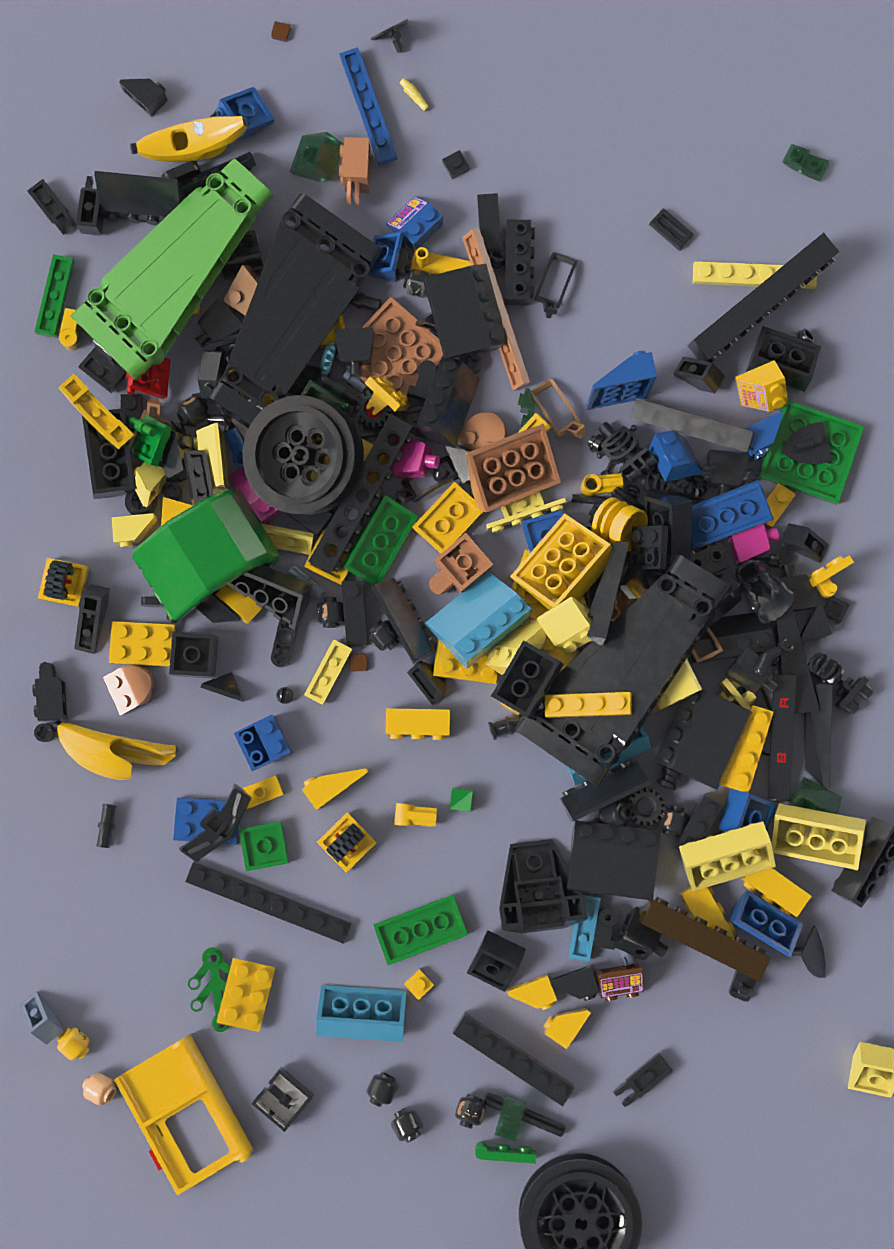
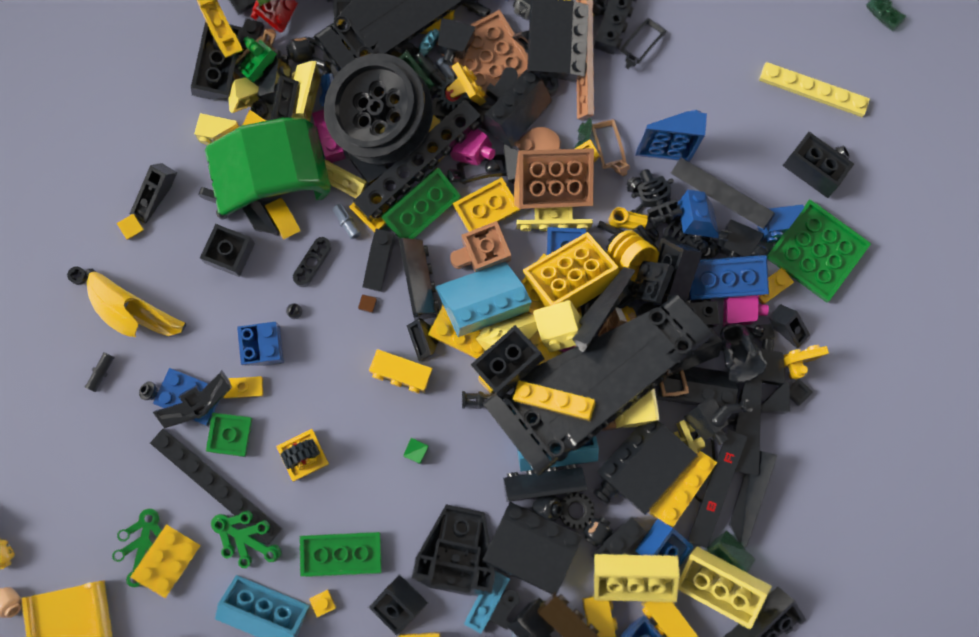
camera: 10 degrees right, 5 degrees down
black hinge [32,661,68,722] -> none
plate [38,558,90,607] -> none
nougat slope [103,665,155,715] -> none
yellow plate [109,621,176,667] -> none
black gear [125,490,158,515] -> none
black slope [197,350,228,399] -> none
black slope [200,672,244,702] -> none
black wedge [227,565,313,631] -> none
yellow slope [302,768,369,810] -> none
light yellow plate [304,640,353,705] -> none
black head [317,597,344,628] -> none
black head [369,620,399,651] -> none
yellow piece [394,803,437,827] -> none
black tile [649,208,694,251] -> none
black slope [673,357,725,393] -> none
black brick [687,232,839,362] -> none
yellow slope [735,361,788,412] -> none
black shield [781,421,833,465] -> none
black gear [808,653,845,686] -> none
black hips [834,676,874,714] -> none
none -> yellow tile [116,214,144,240]
none -> black plate [139,381,158,401]
none -> green plant [211,511,282,569]

